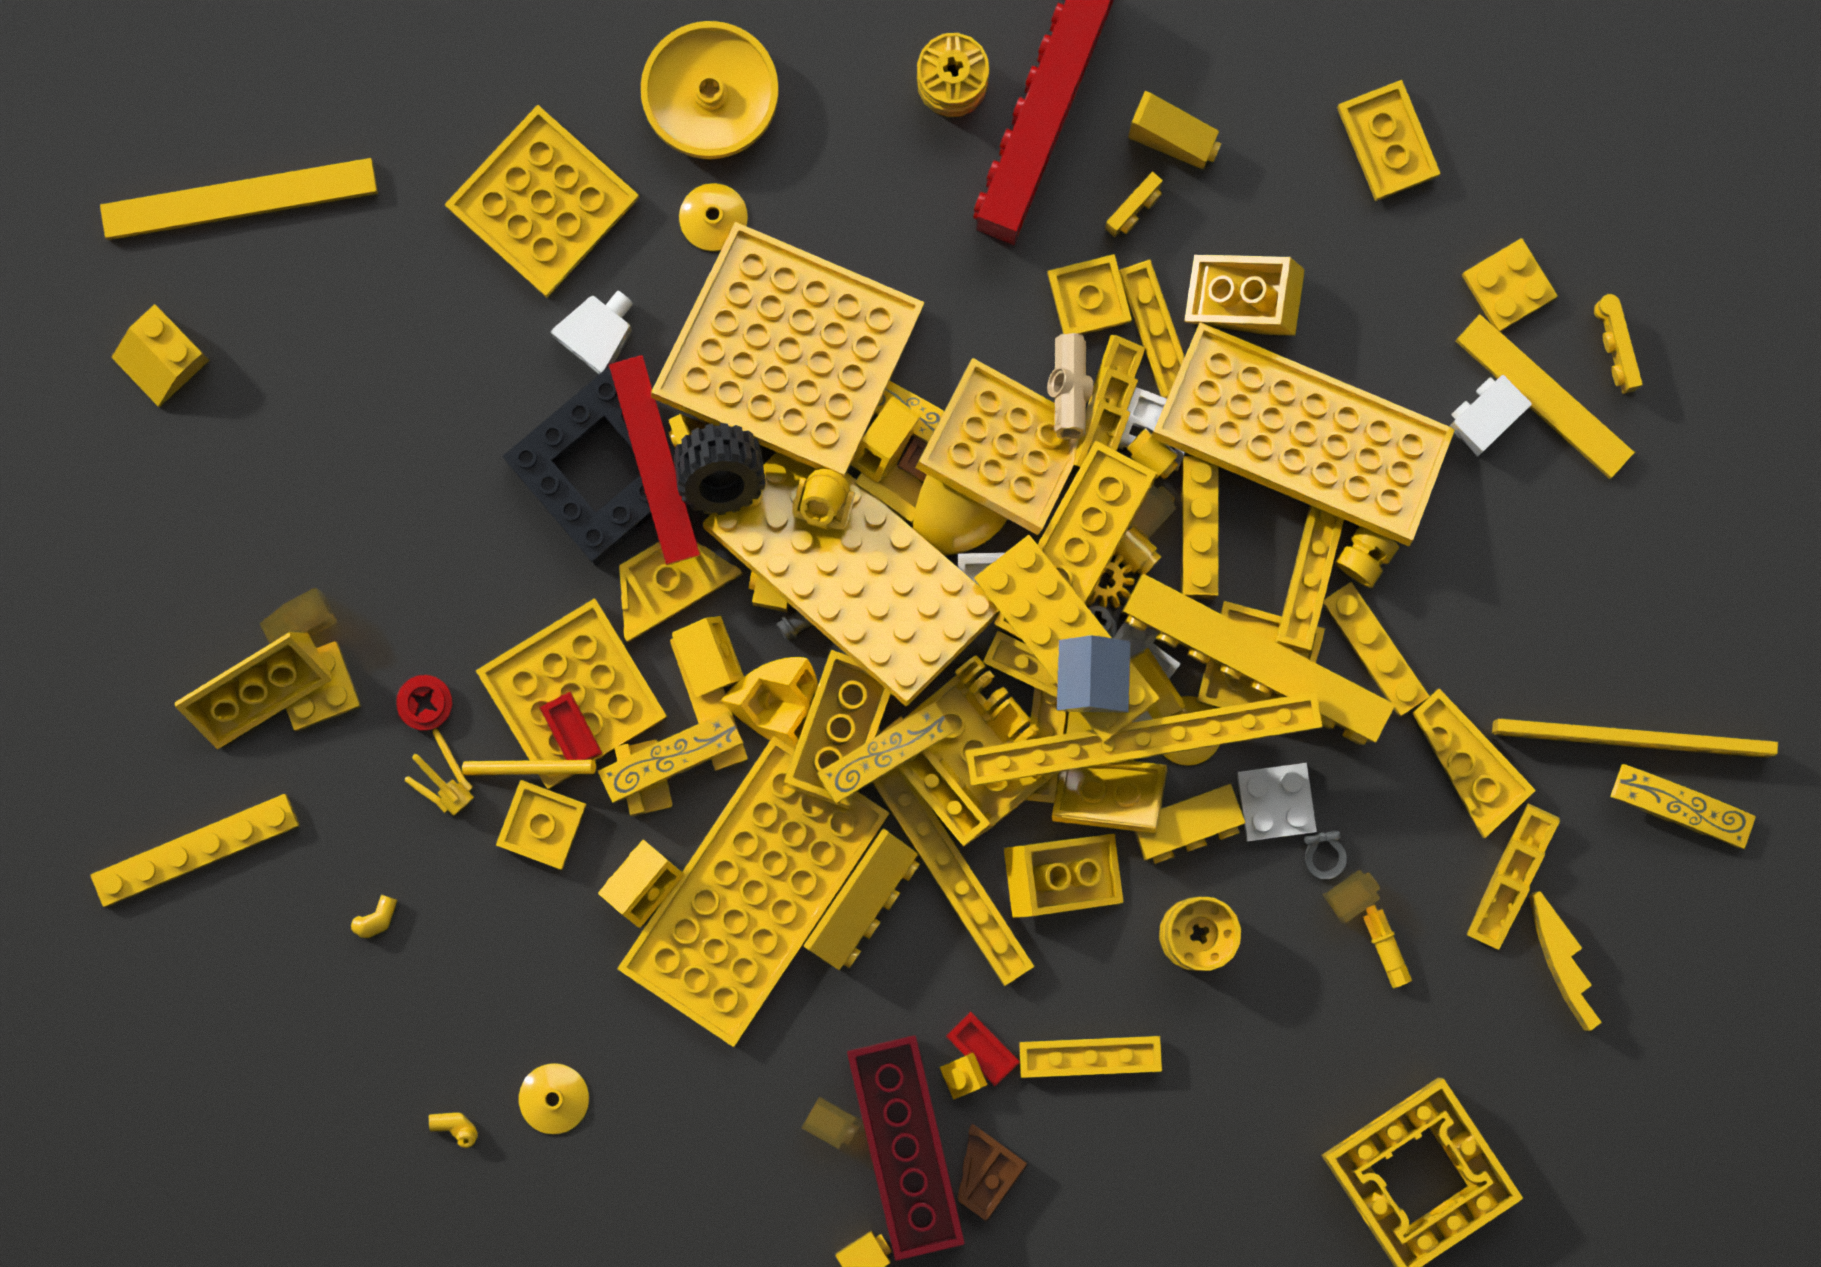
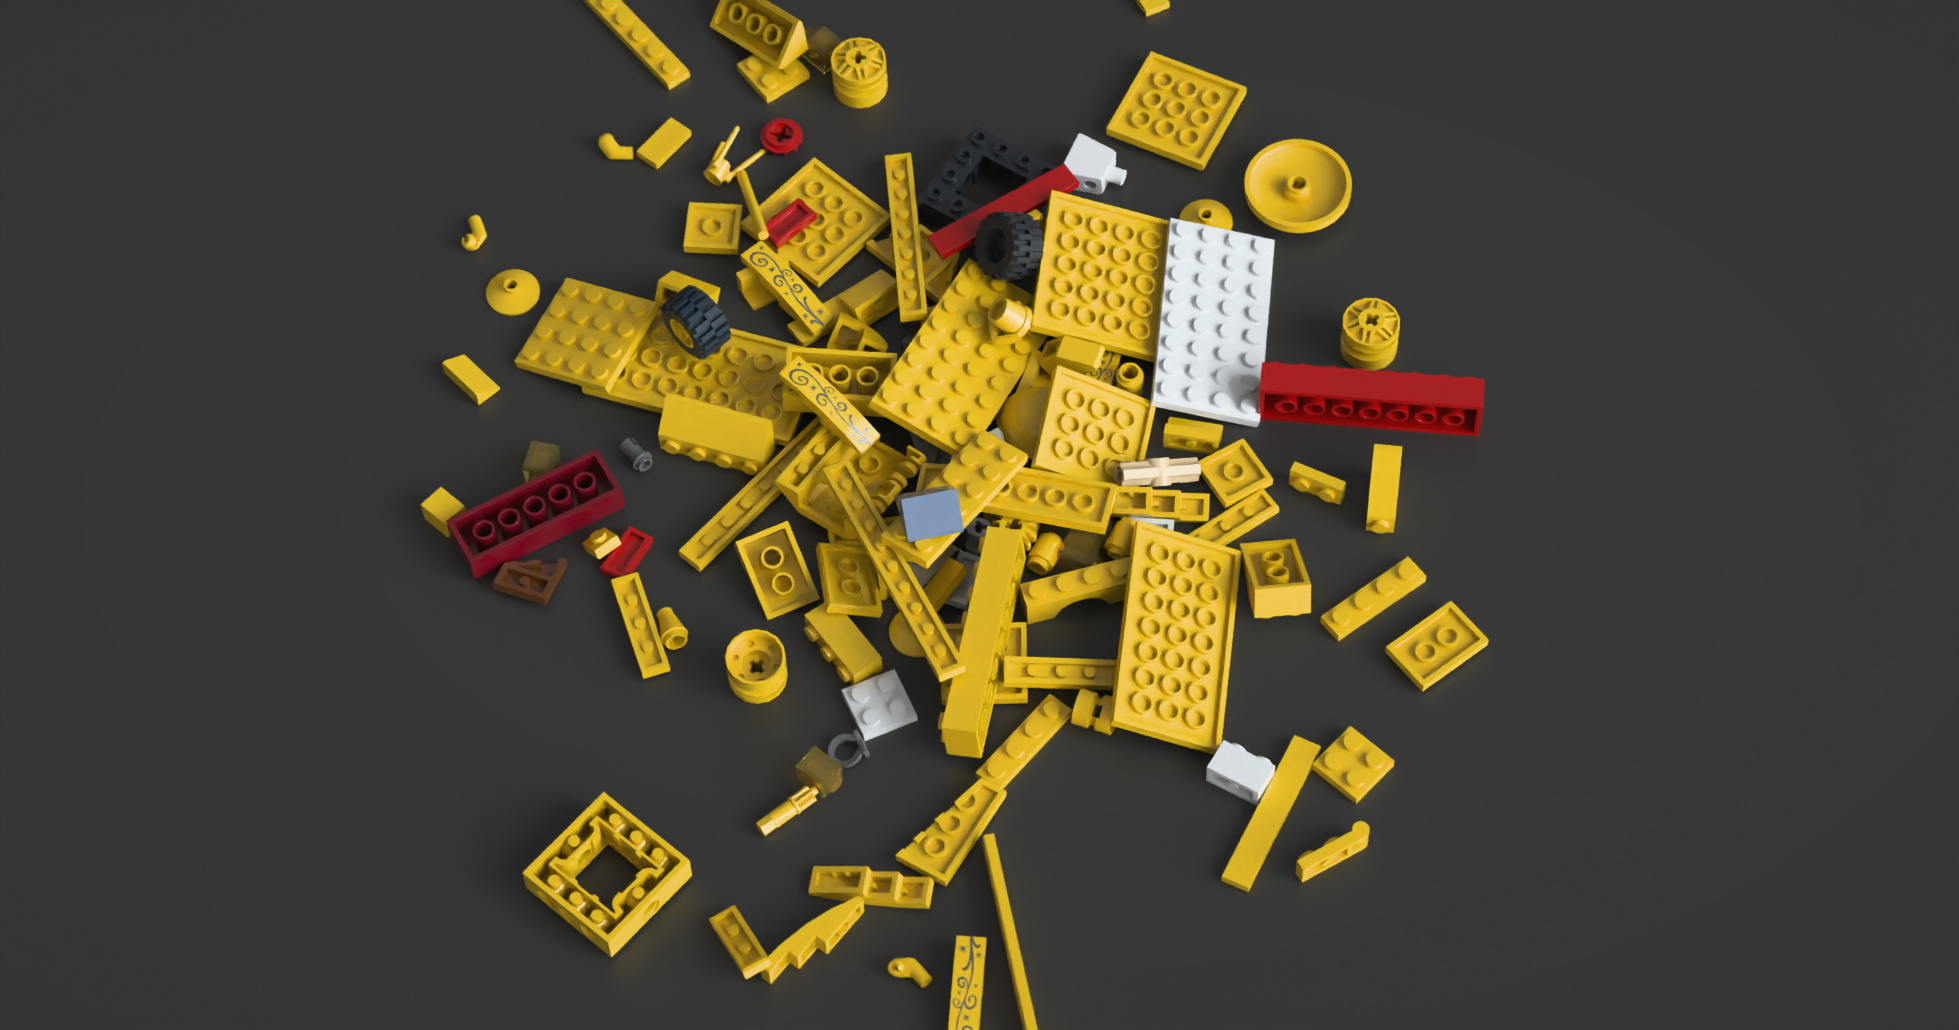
camera: 75 degrees right, 25 degrees down
none -> yellow slope [442,354,500,405]
none -> yellow plate [514,277,660,393]
none -> dark grey pin [620,438,653,472]
none -> yellow tile [636,117,691,169]
none -> yellow cone [656,607,688,650]
none -> black wheel [661,285,731,360]
none -> yellow tile [709,905,772,979]
none -> yellow wheel [831,37,888,109]
none -> yellow plate [885,153,928,323]
none -> yellow arm [888,958,932,988]
none -> yellow brick [1116,363,1144,397]
none -> white plate [1150,218,1275,428]
none -> yellow panel [1163,417,1223,455]
none -> yellow plate [1320,557,1426,641]

